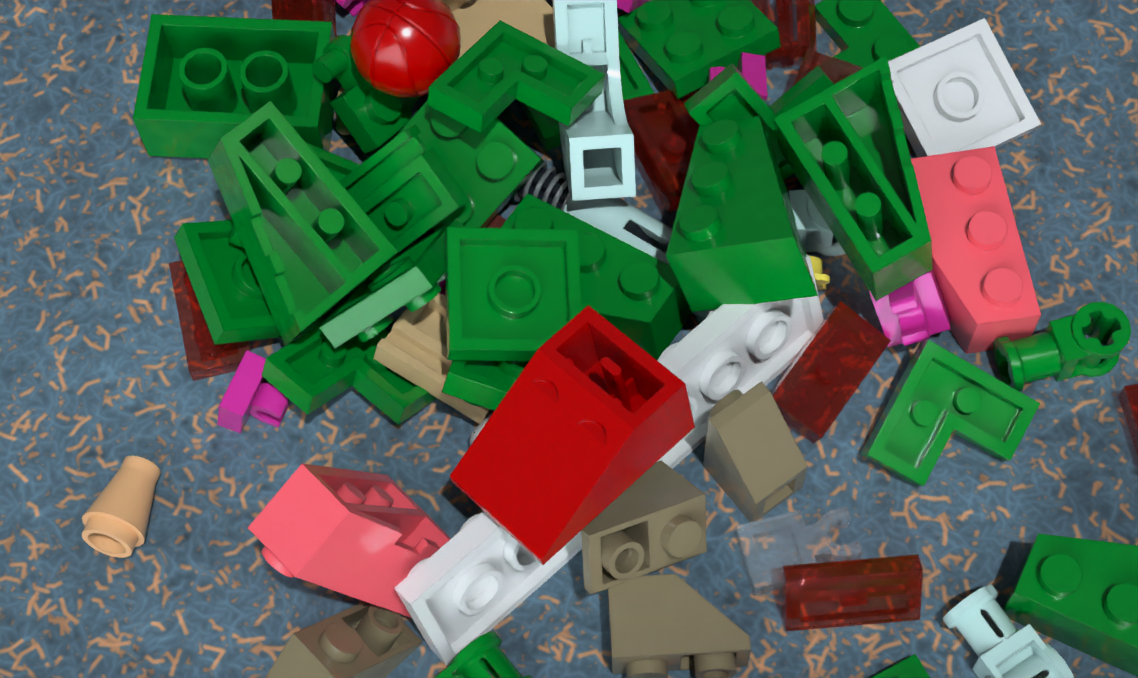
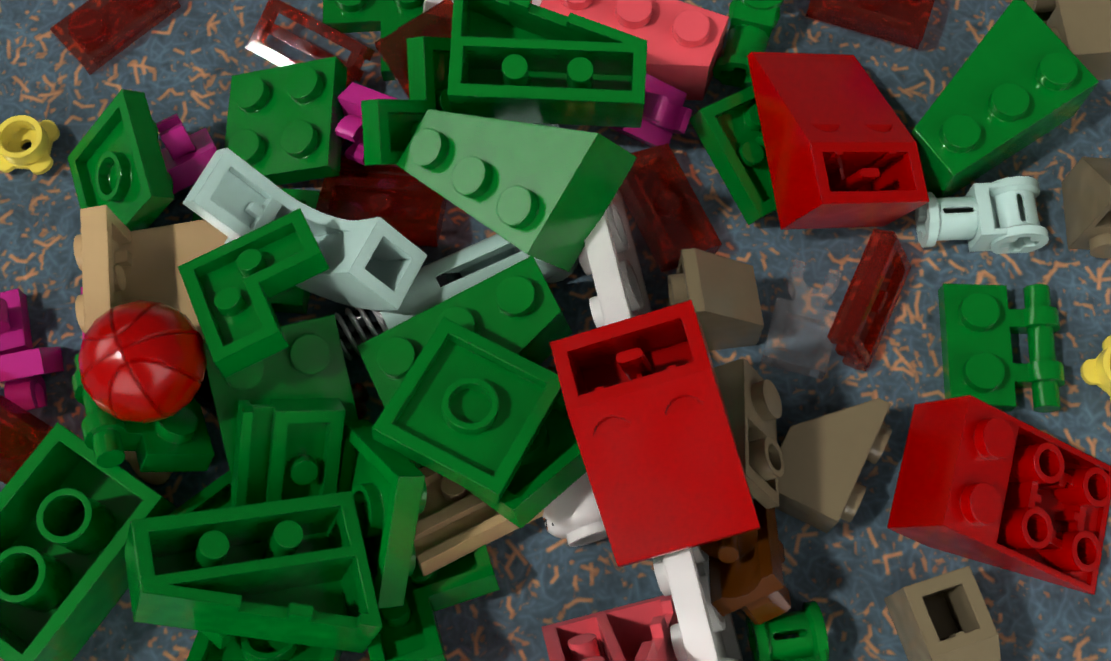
camera: 60 degrees left, 5 degrees up
none -> reddish brown hips [700,500,791,625]
none -> red slope [747,52,929,230]

